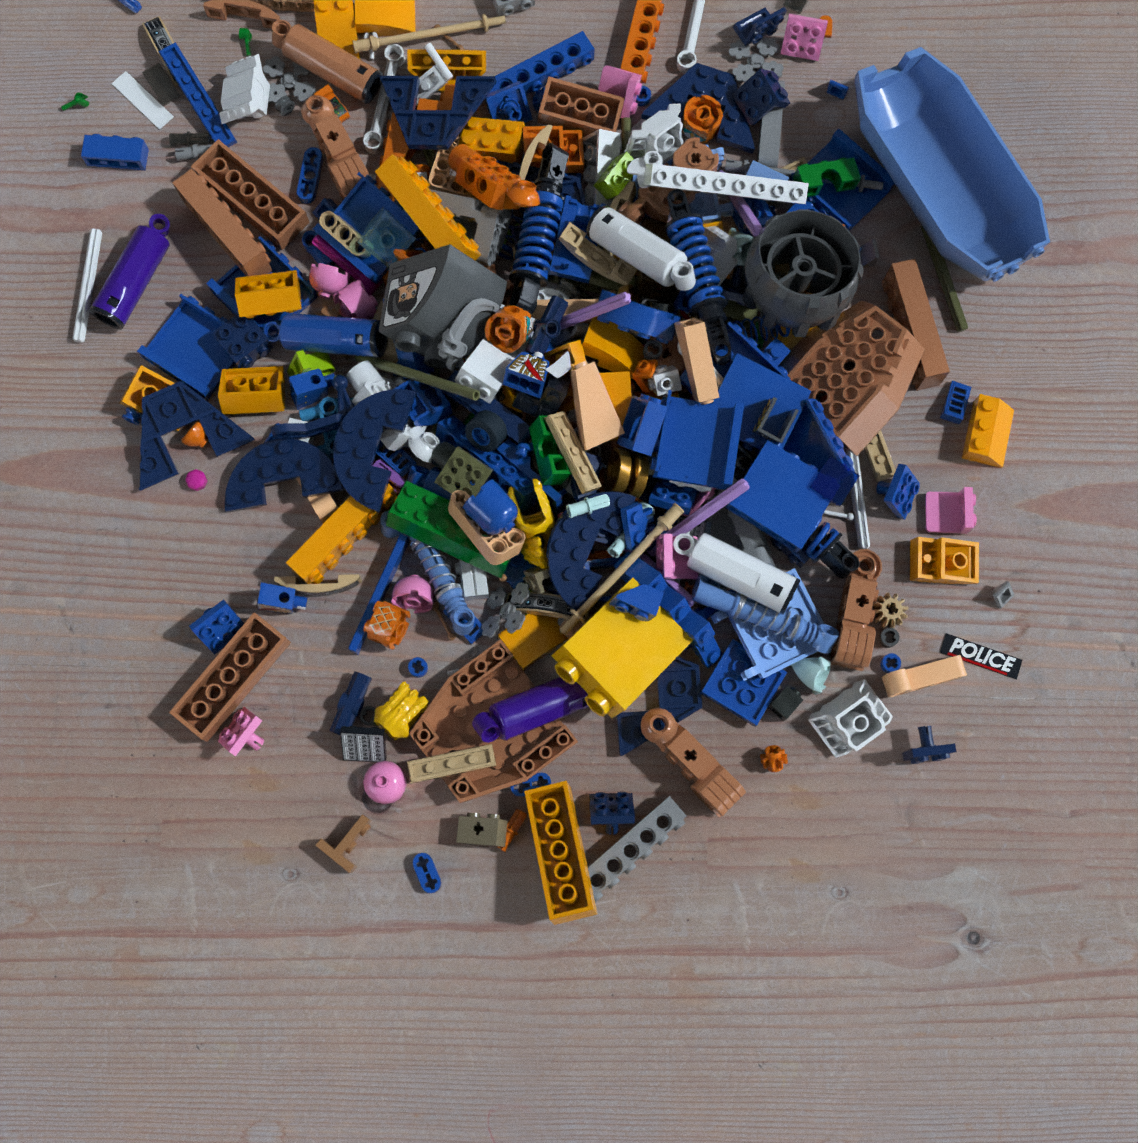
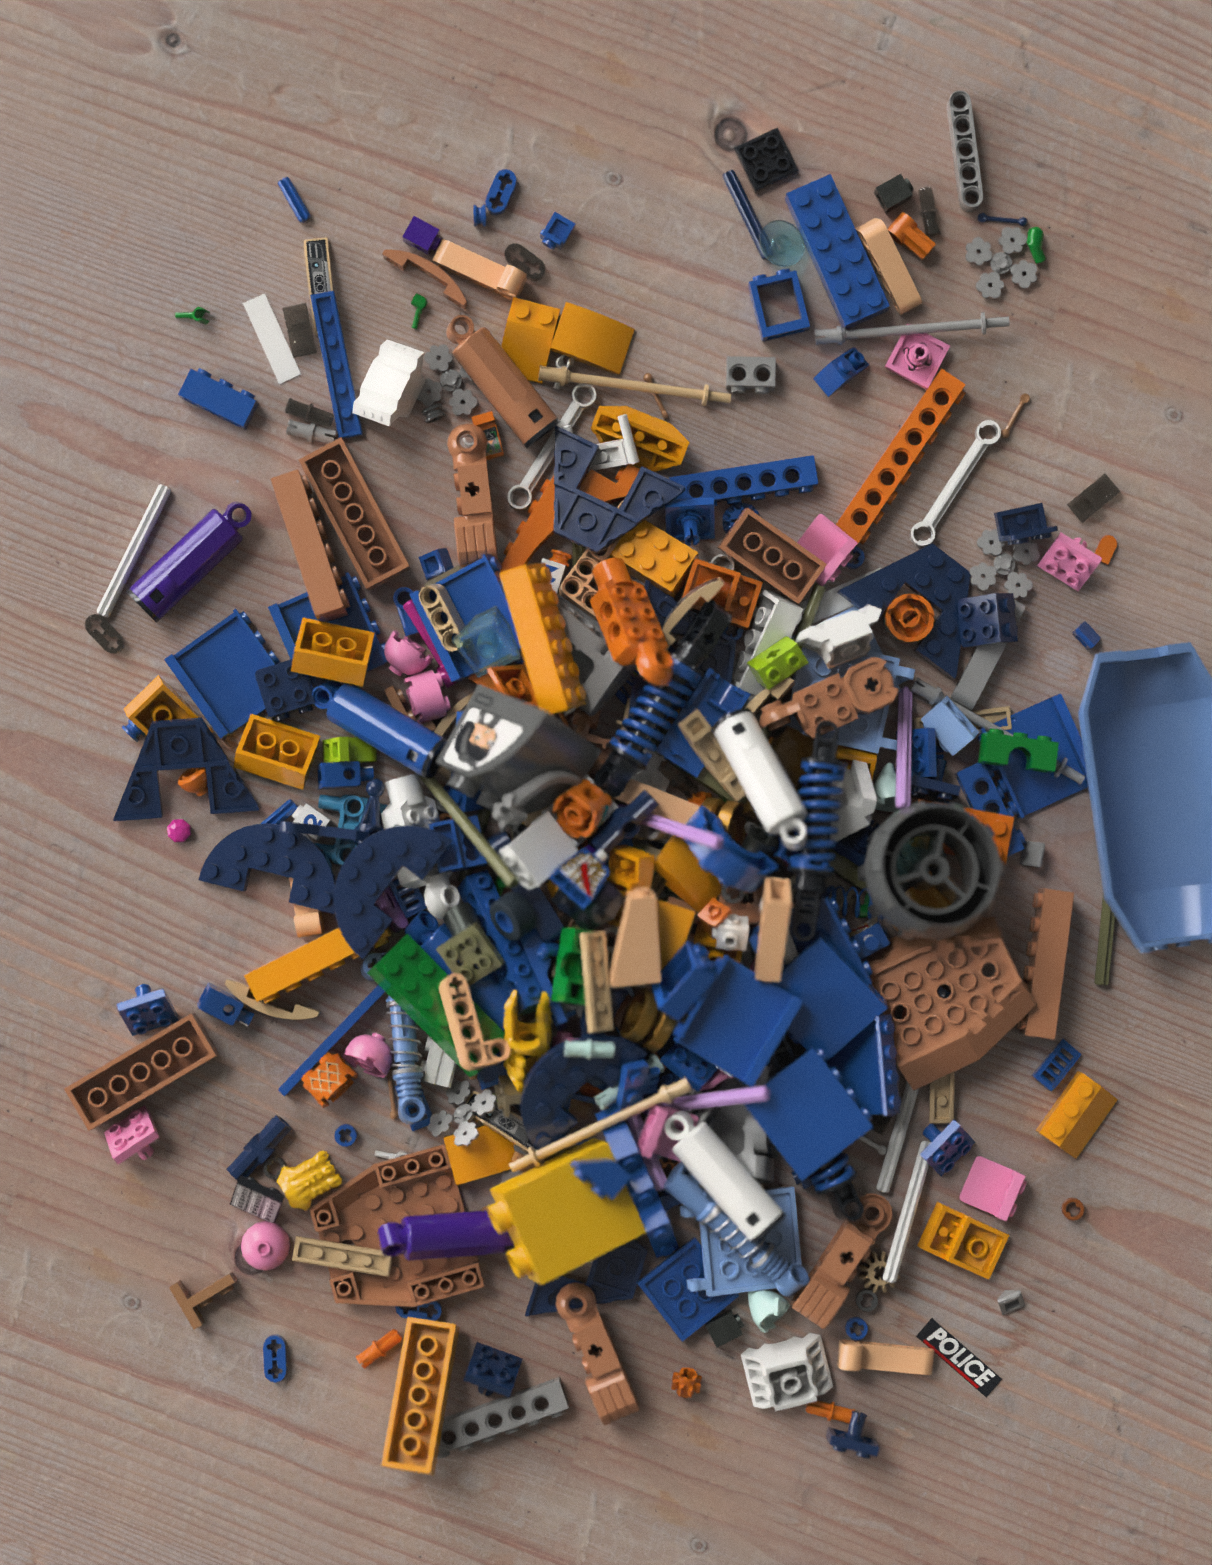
camera: 20 degrees right, 10 degrees up
blue beam [297,147,323,204] -> none
dark tan brick [456,813,508,847] -> none
blue cylinder [462,479,518,535] -> none
white sticker [545,351,571,378] -> none
white plate [627,151,663,188] -> none
white brick [643,164,809,204] -> none
dark grey piece [752,397,799,444] -> none
clear blue piece [810,456,860,507] -> none
none -> clear smoke beam [85,614,125,654]
none -> orange axle [806,1400,855,1424]
none -> white axle [883,1141,931,1283]
none -> dark orange bush [1061,1197,1084,1220]

